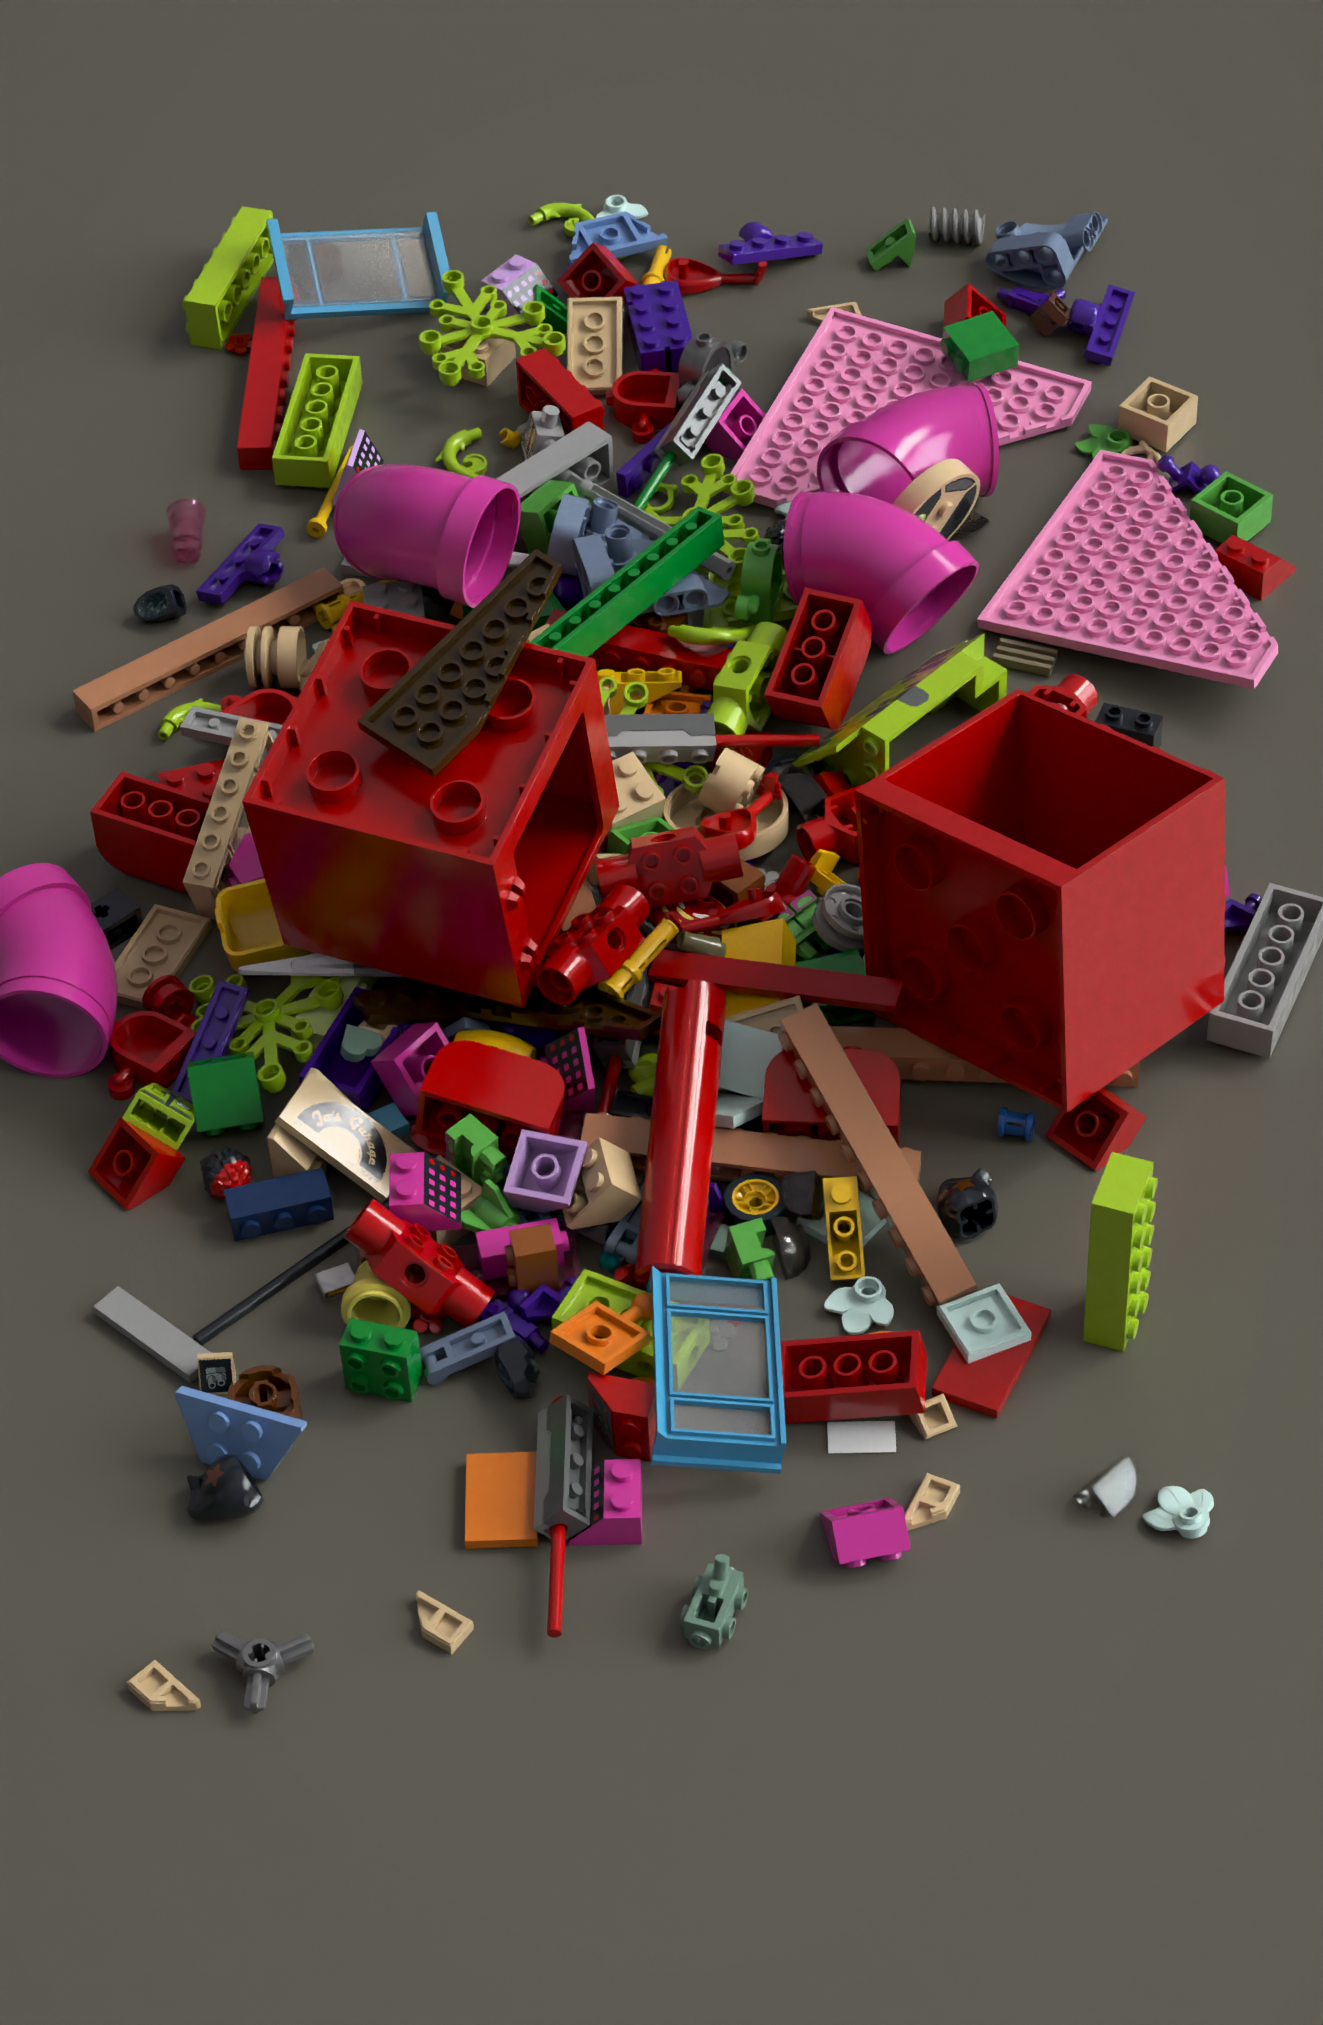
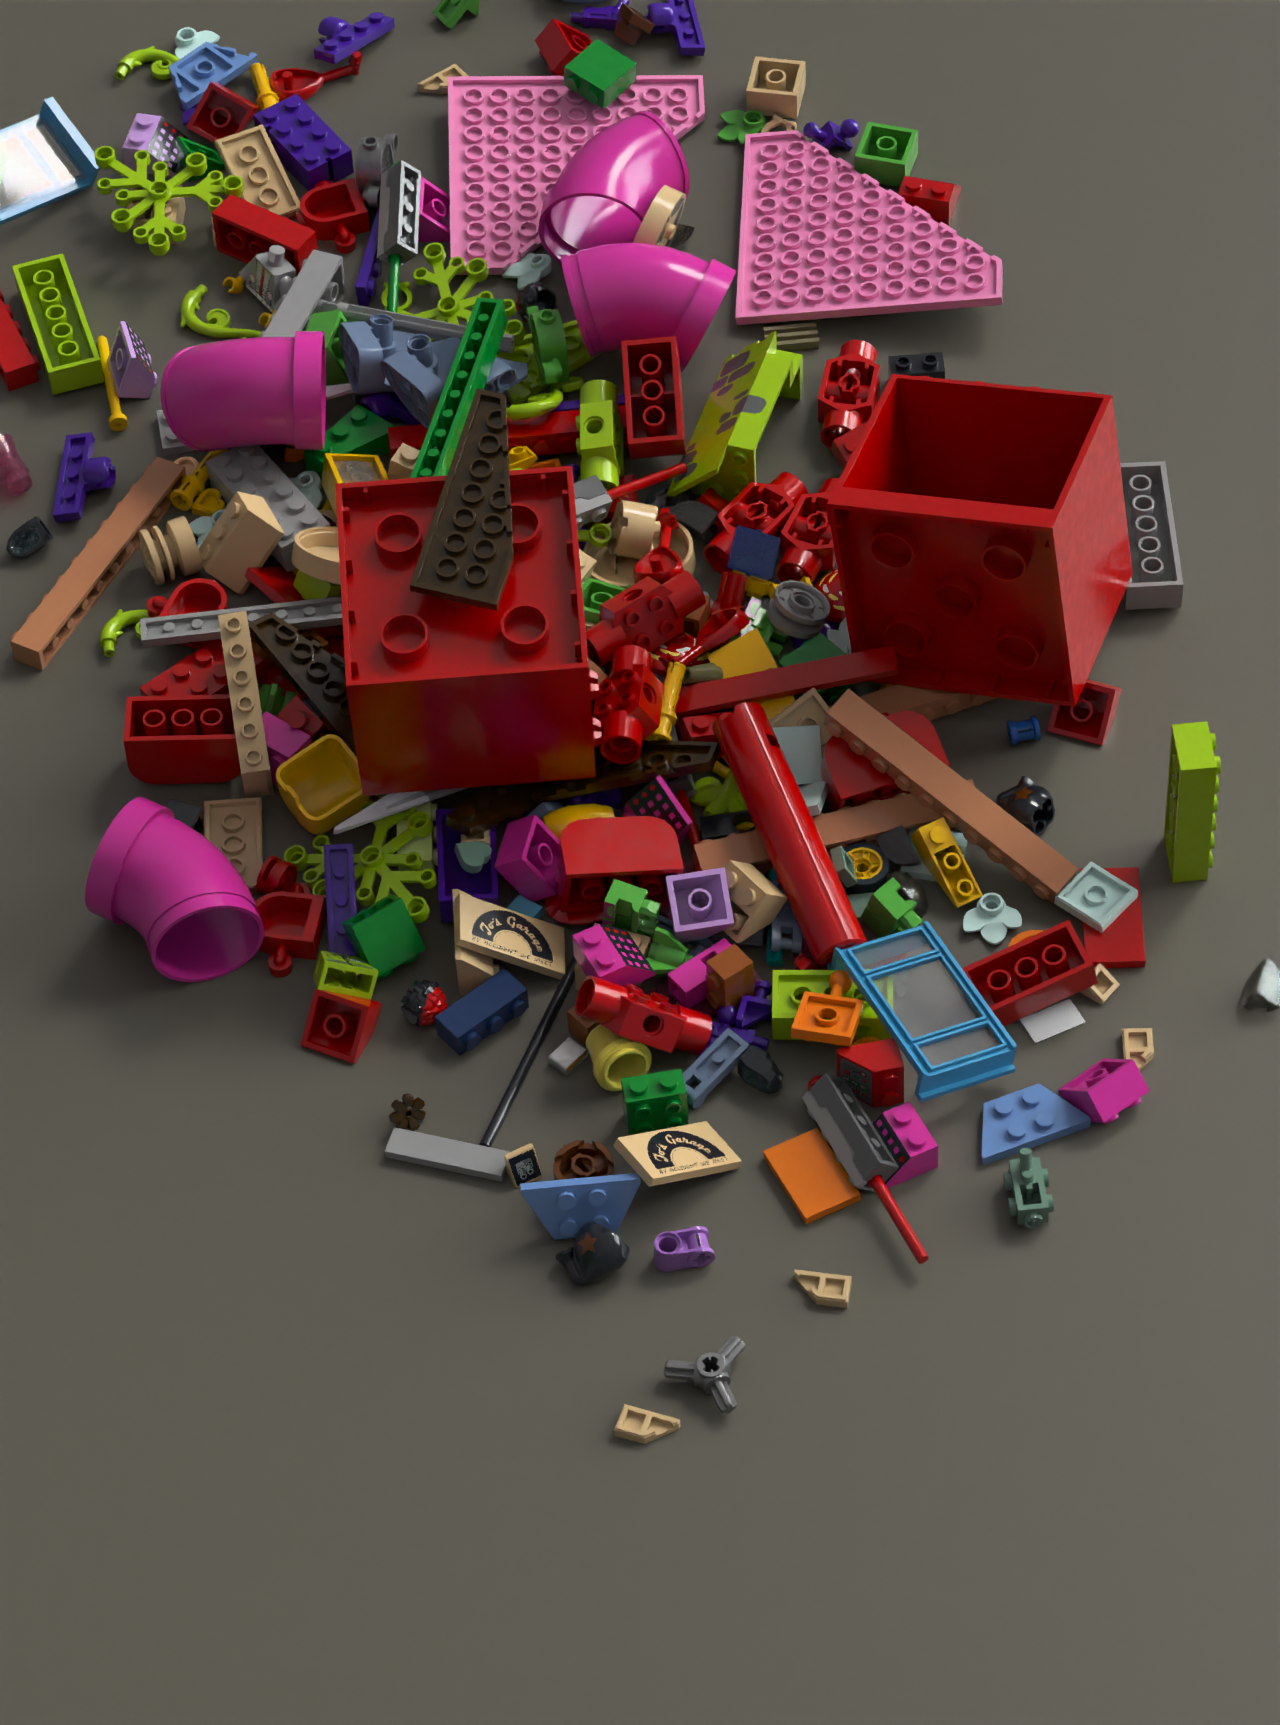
camera: 25 degrees left, 5 degrees up
red plant [410,1303,446,1334] -> none
none -> dark brown plant [389,1093,426,1131]
none -> tan tile [613,1121,742,1187]
none -> medium lavender piece [654,1226,715,1272]
none -> clear blue piece [727,525,781,581]
none -> sand green tile [830,845,857,888]
none -> medium blue wing [981,1083,1091,1165]

